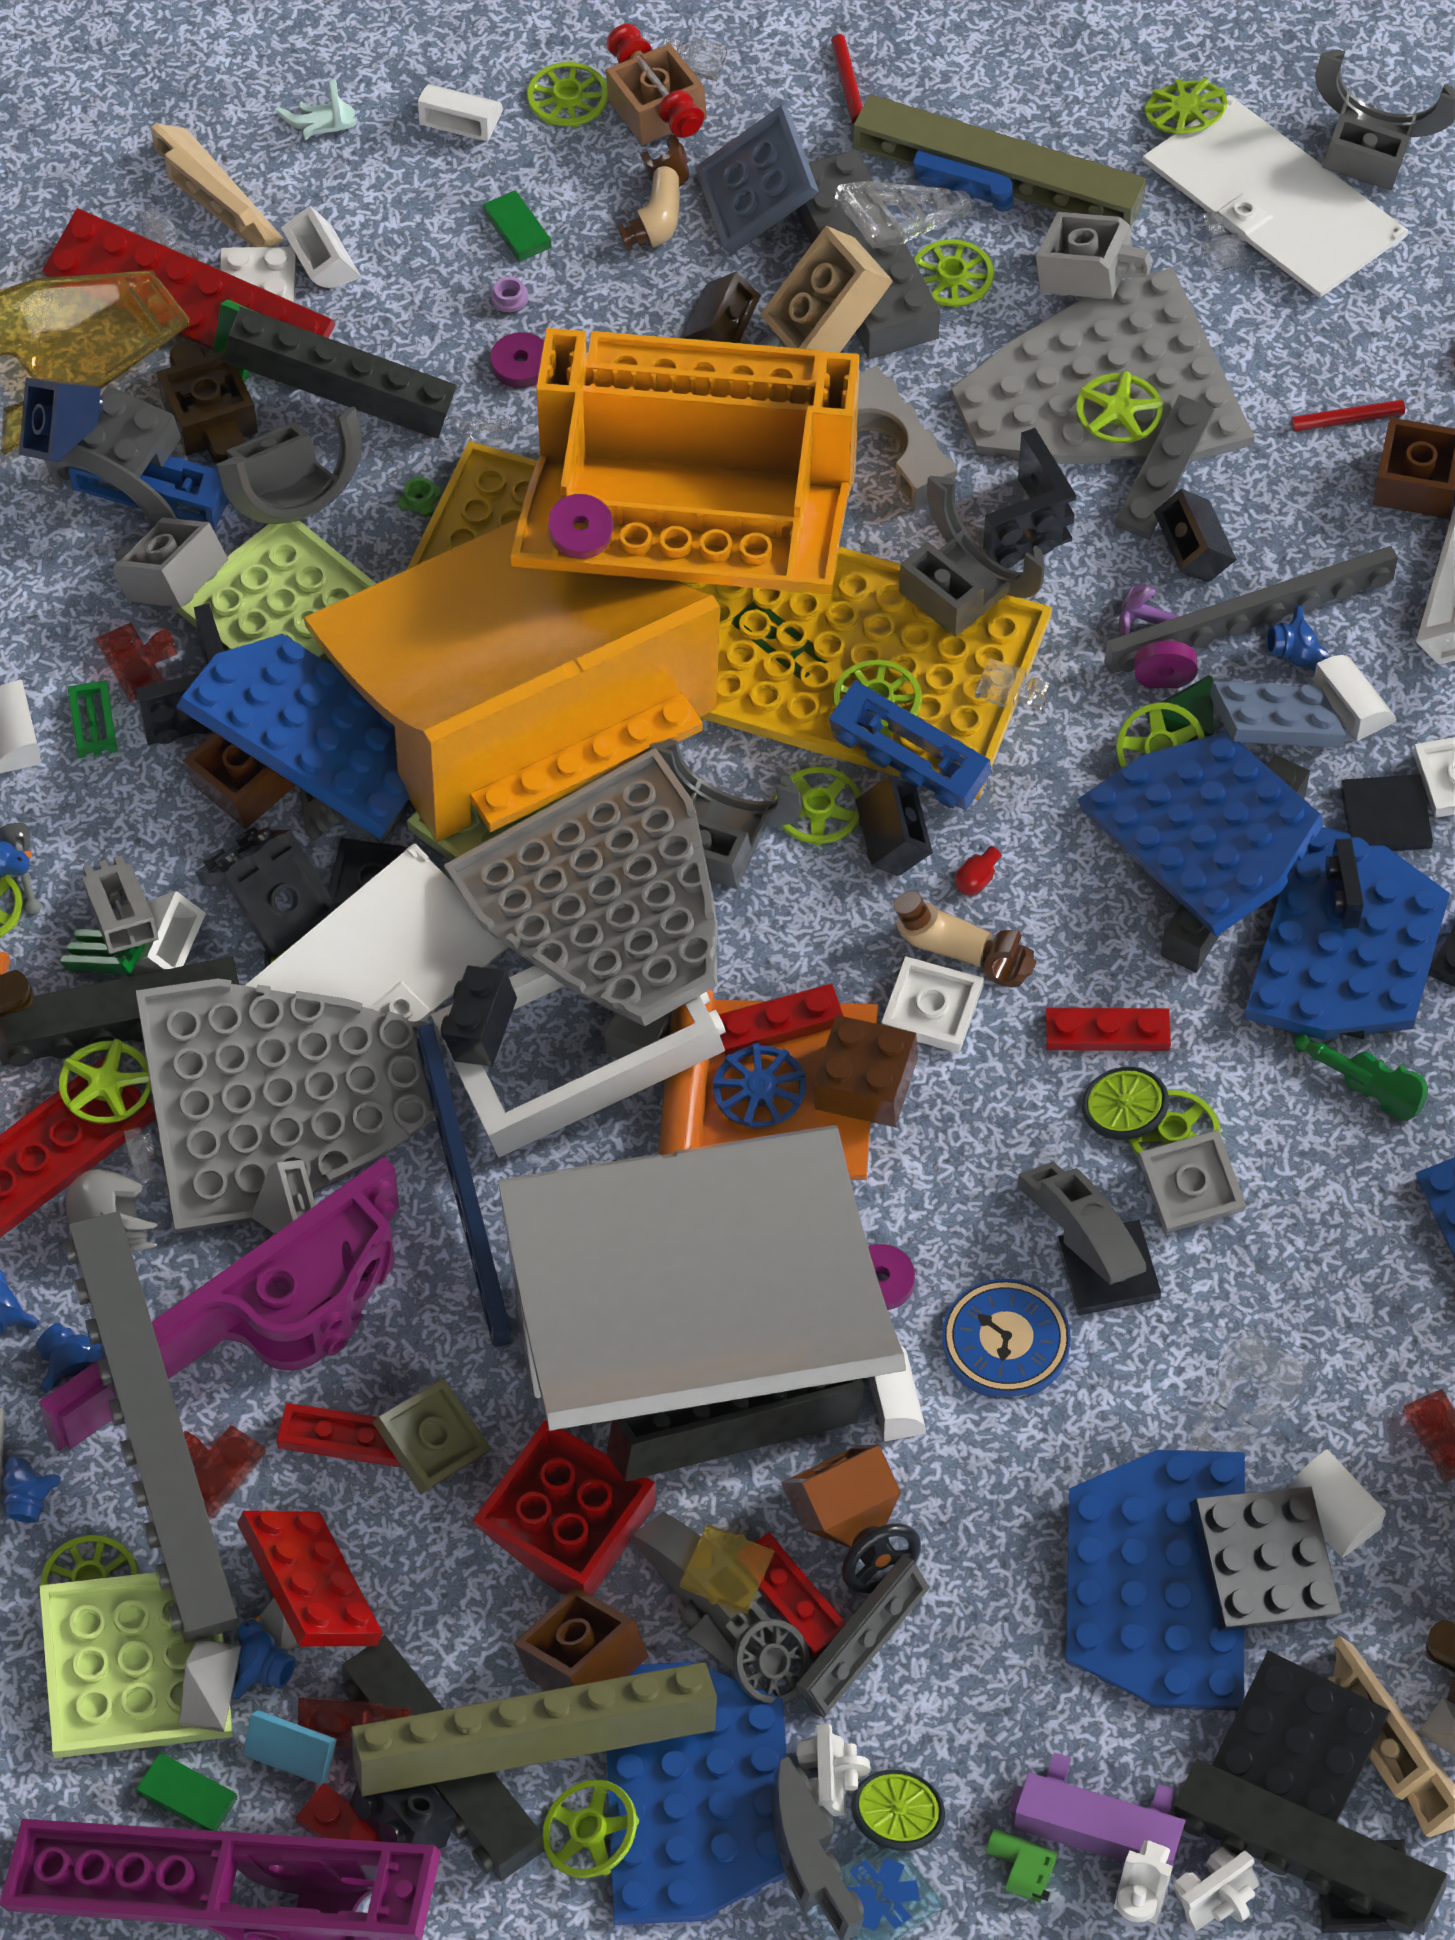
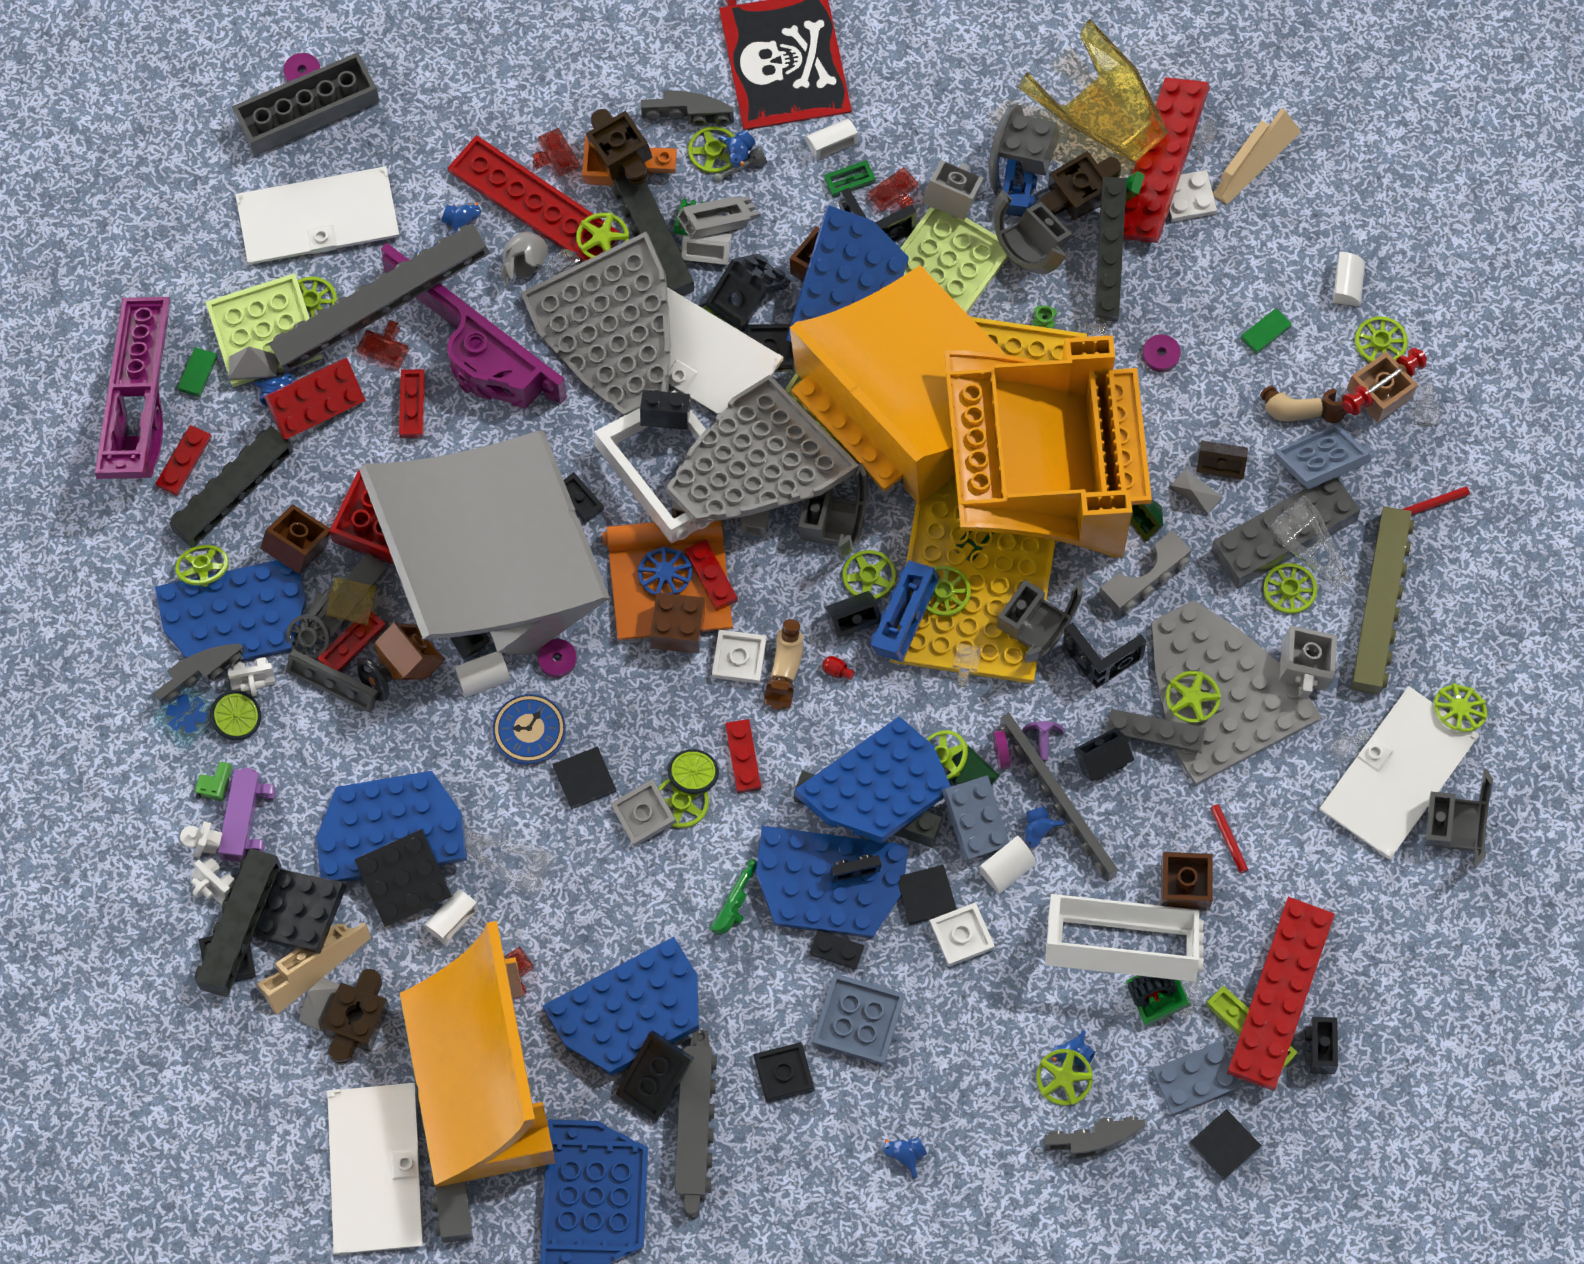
camera: 80 degrees right, 10 degrees up
blue animal [3,1456,61,1523] -> none
dark blue slope [19,377,103,462] -> none
medium azure tile [242,1710,337,1785] -> none
light grey slope [251,1160,316,1234] -> none
light aqua piece [275,78,357,140] -> none
white brick [281,206,361,288] -> none
clear red hinge [298,1697,411,1748] -> none
black brick [350,1780,457,1849] -> none
olive brick [352,1662,717,1796] -> none
olive plate [372,1378,492,1495] -> none
dark blue tile [416,1024,511,1347] -> none
lavender plate [491,277,528,312] -> none
magenta piece [548,494,613,559] -> none
tan brick [760,226,893,353] -> none
blue plate [913,151,1014,212] -> none
dark grey slope [1018,1162,1146,1285] -> none

